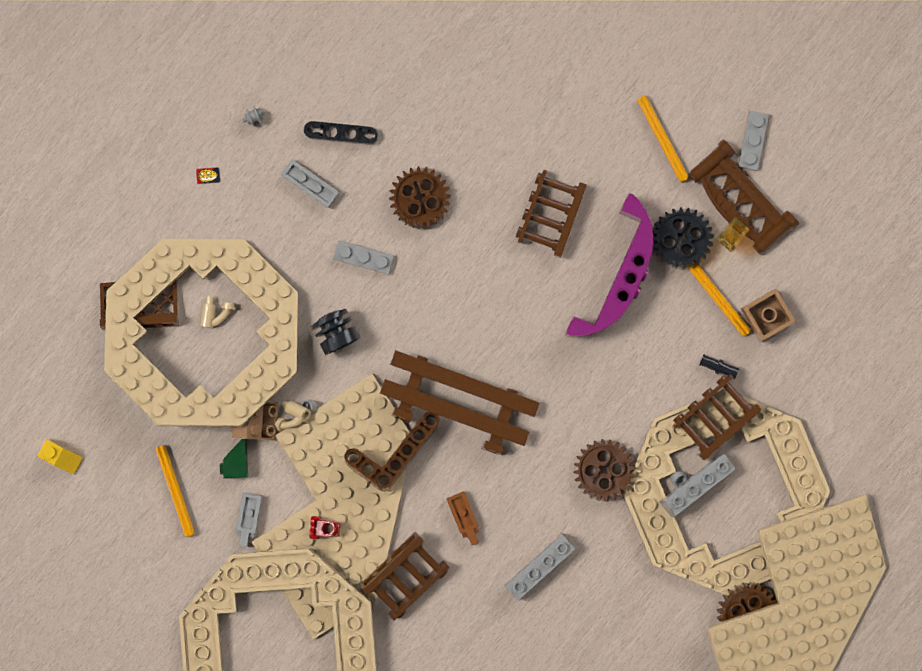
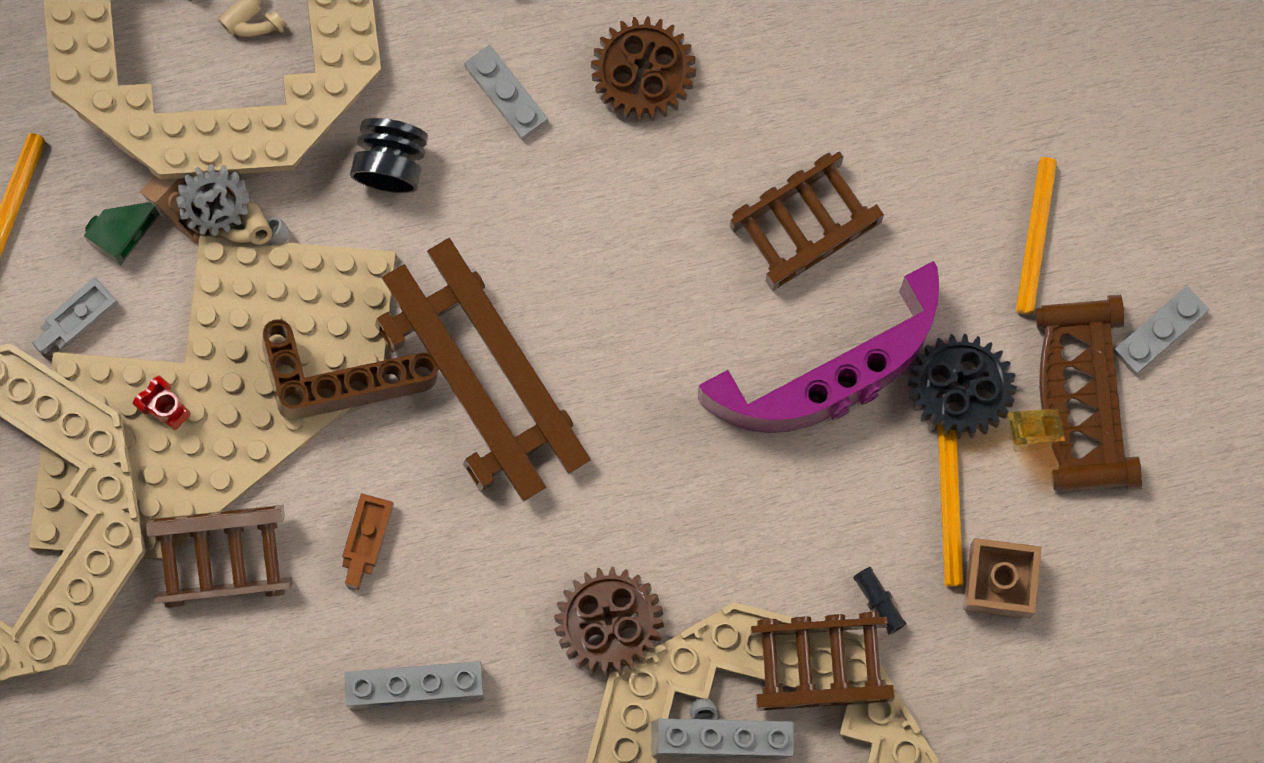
camera: 40 degrees right, 10 degrees down
none -> light grey gear [176,164,250,235]

